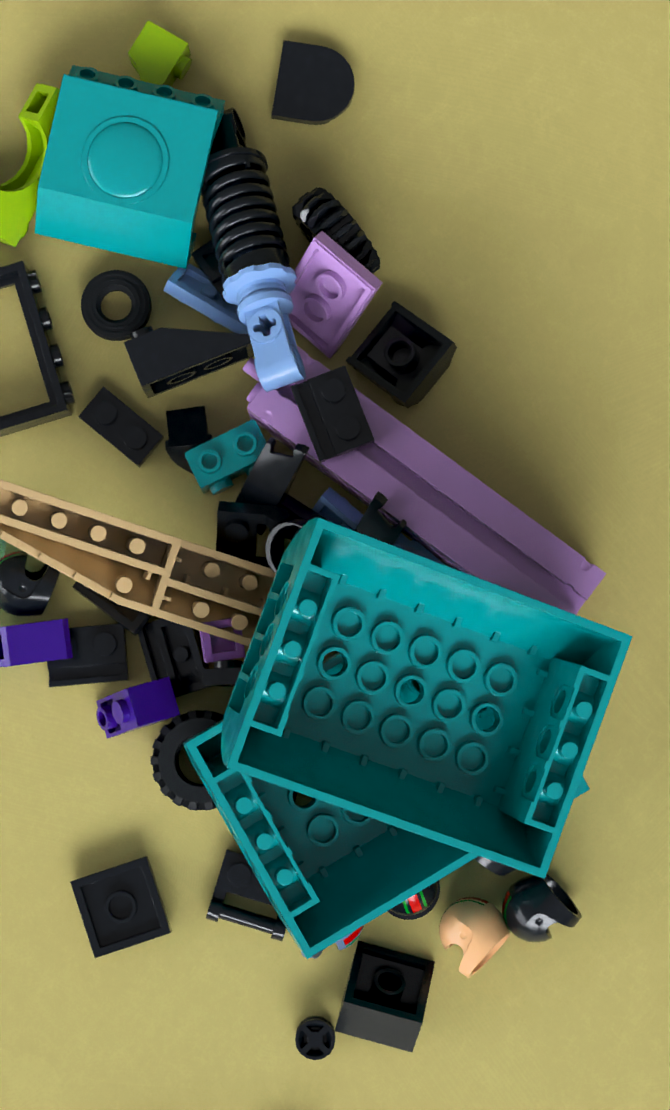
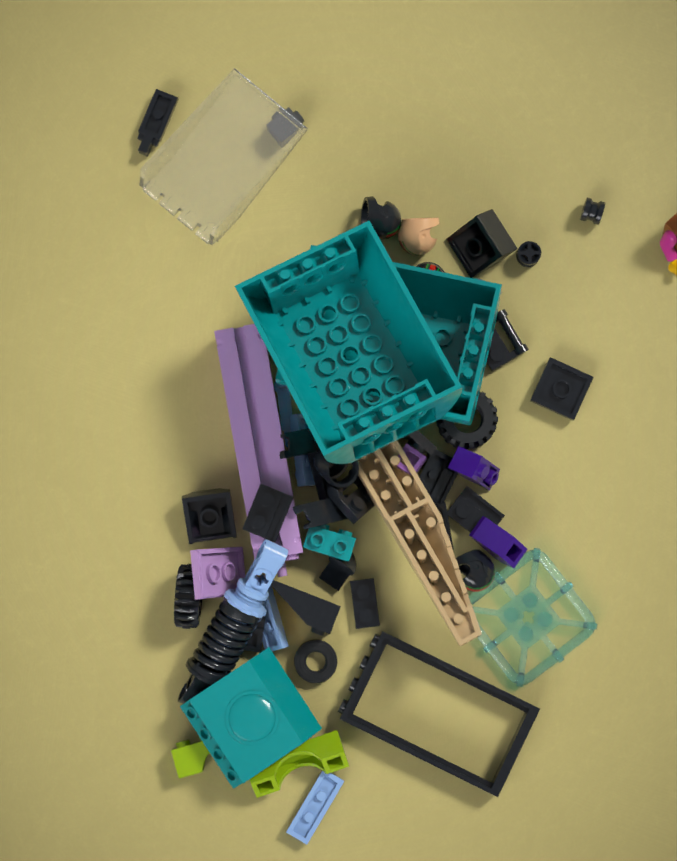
camera: 140 degrees left, 0 degrees up
black tile [272,40,355,125] -> none

